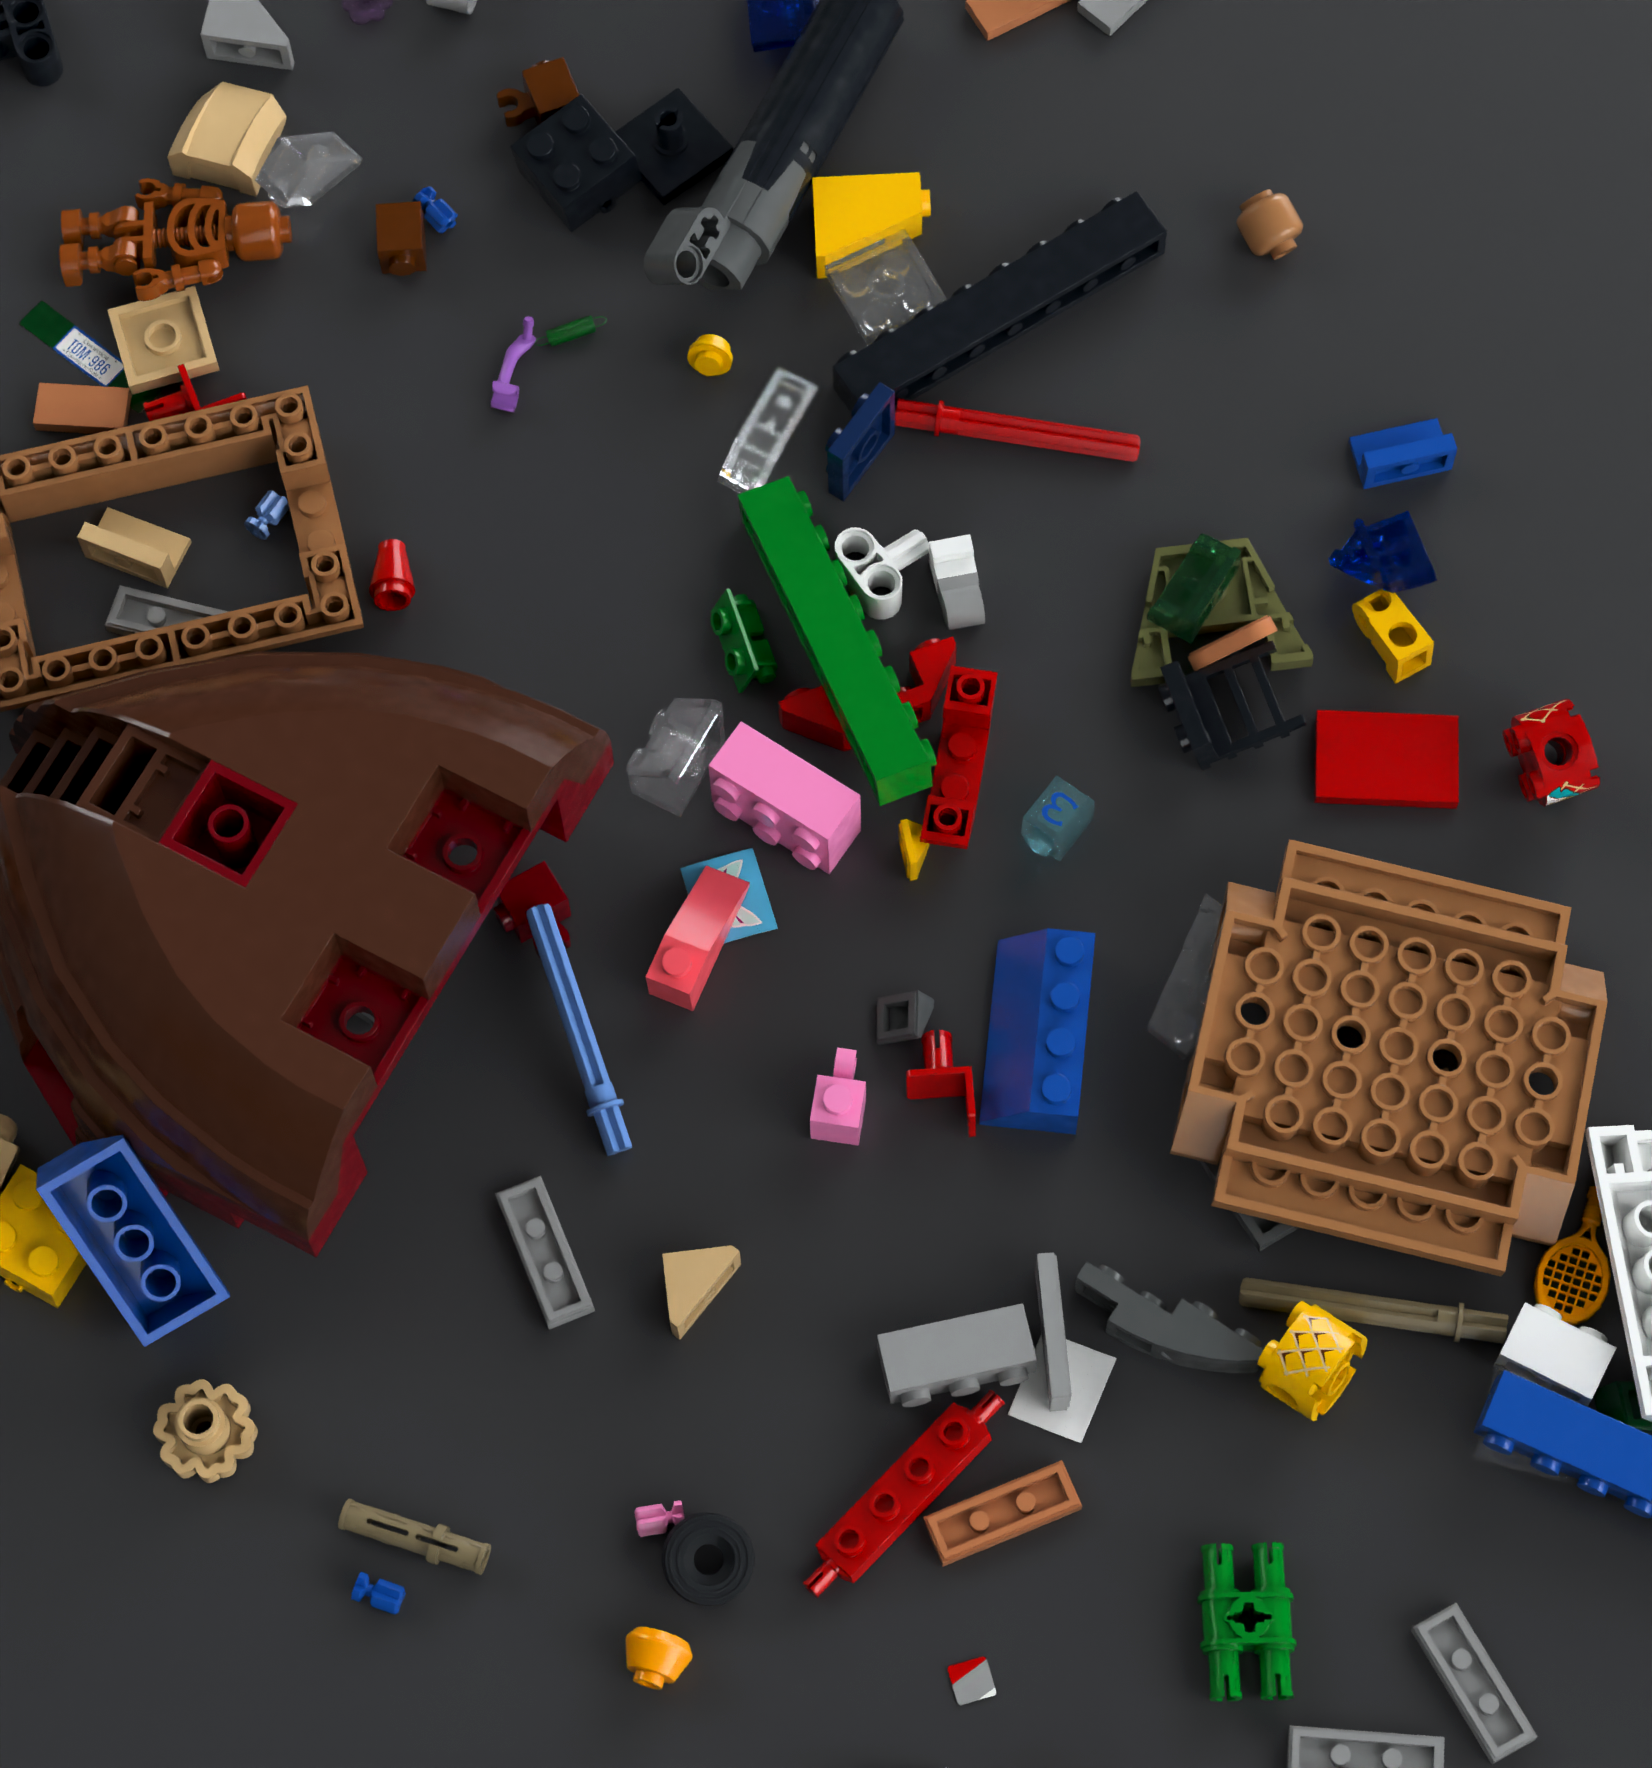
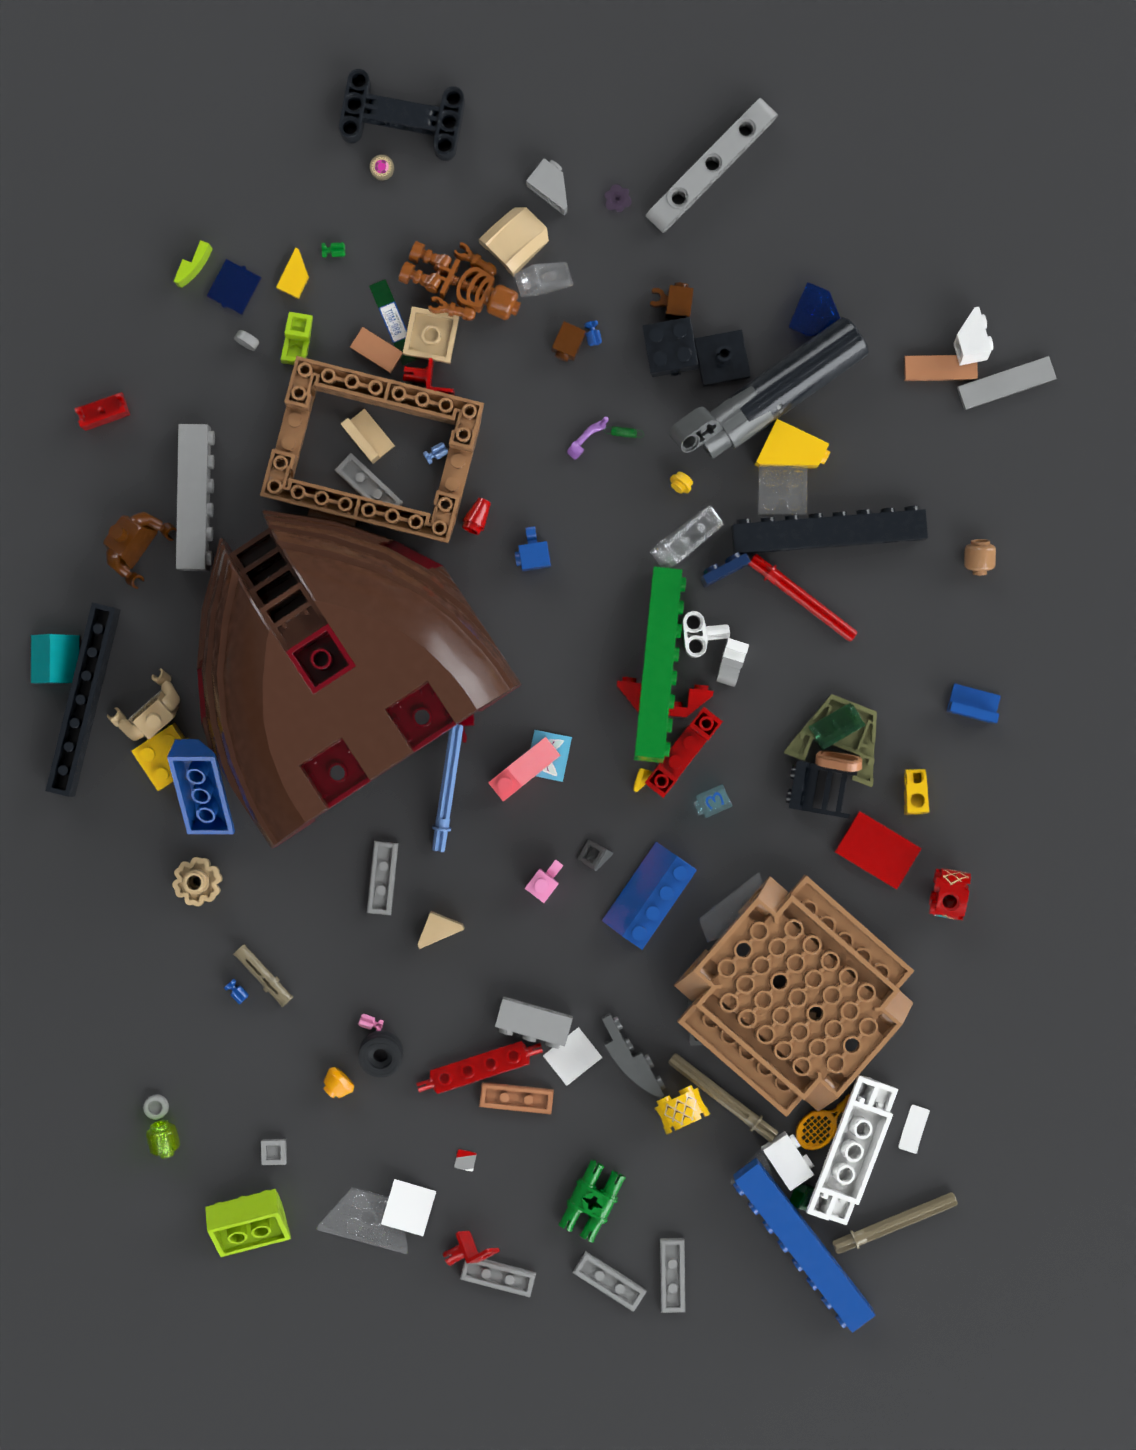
camera: 25 degrees right, 20 degrees up
clear slope [626,698,726,817] -> none
bright pink brick [708,721,861,874] -> none
green hinge [710,589,778,693] -> none
red bracket [906,1030,976,1137] -> none
light grey tile [1035,1252,1072,1411] -> none
clear blue slope [1328,511,1438,593] -> none
none -> blue brick [515,526,551,571]

